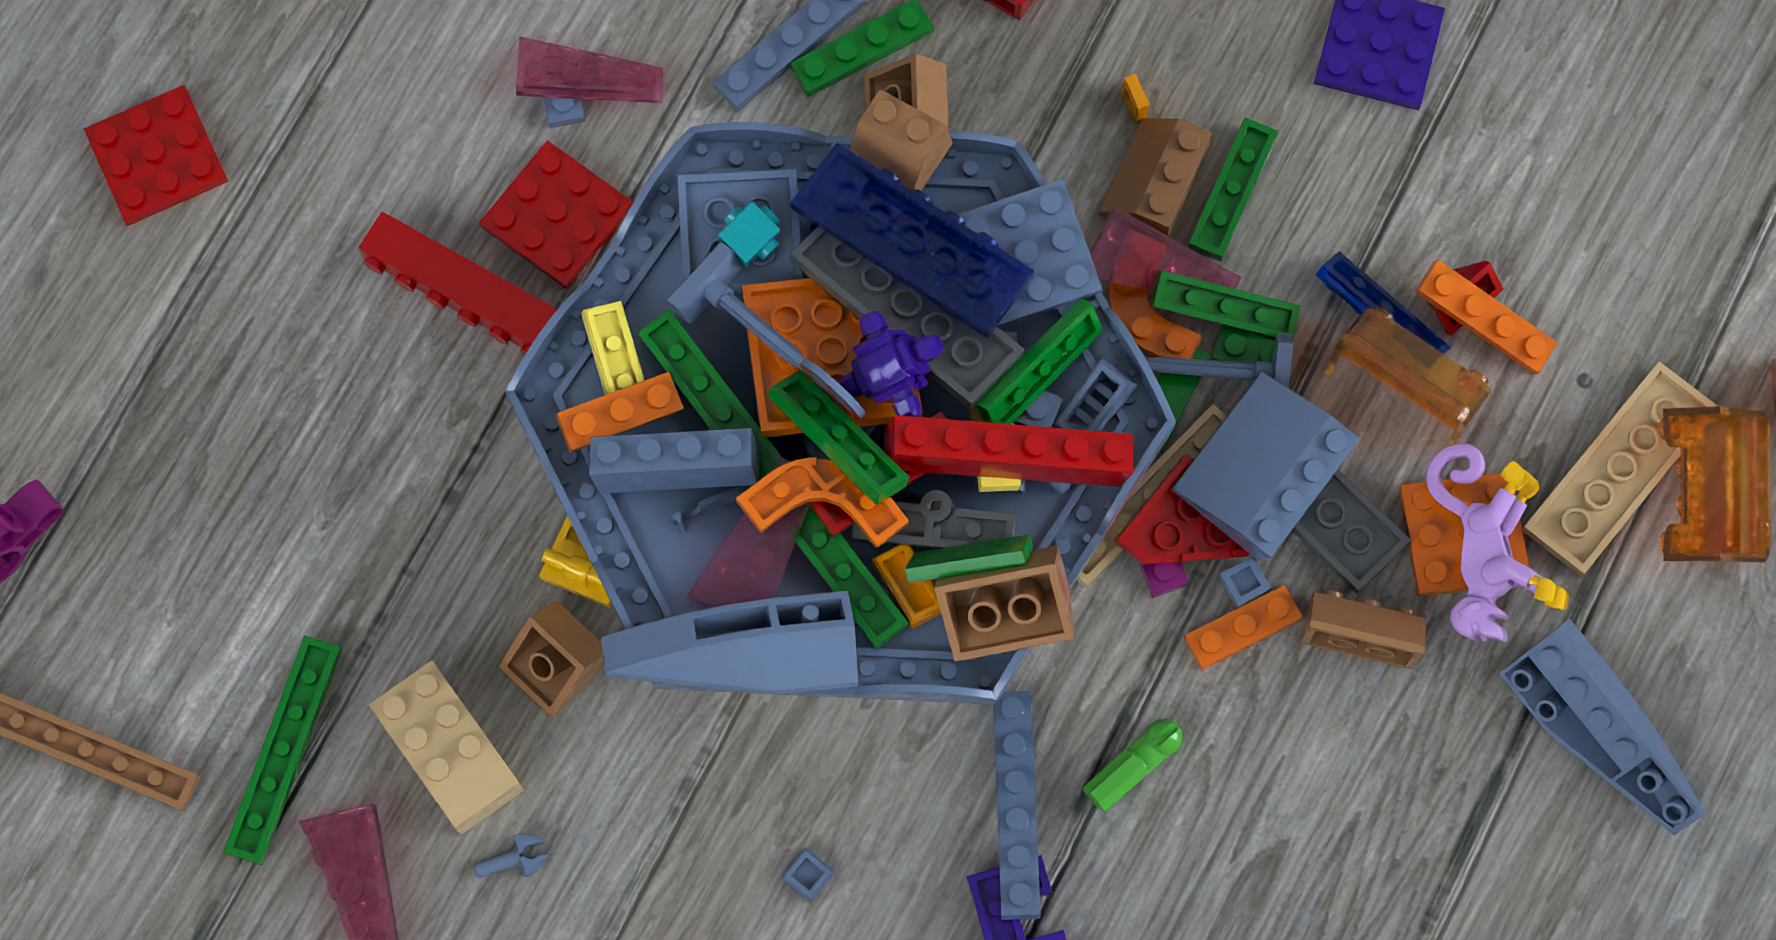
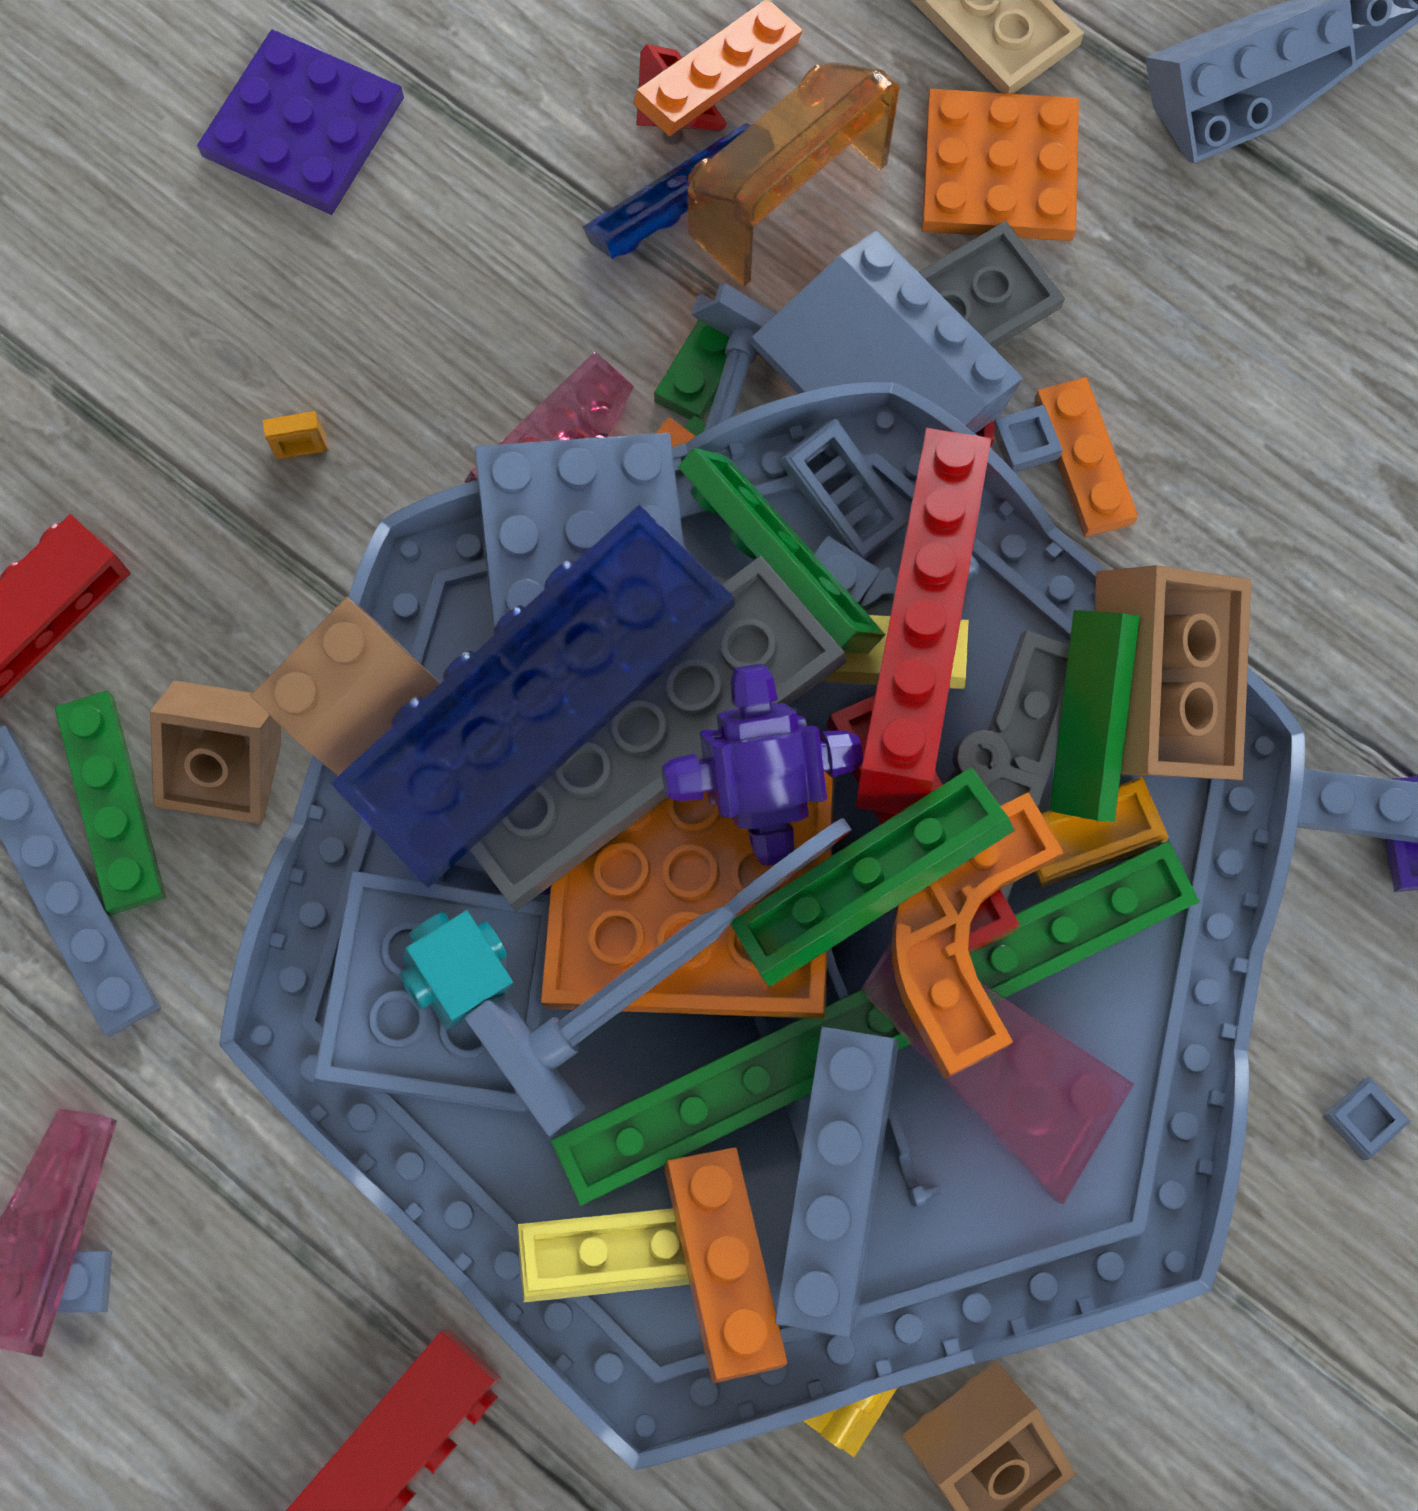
camera: 80 degrees left, 0 degrees up
red plate [479,140,633,290] -> none
sand blue wedge [601,591,858,695] -> none
bright green piece [1082,718,1183,814] -> none
medium nougat slope [1099,118,1212,242] -> none
green plate [1149,270,1301,342] -> none
green plate [1187,117,1278,262] -> none
medium nougat slope [1300,590,1426,669] -> none
lavender animal [1426,443,1569,643] -> none

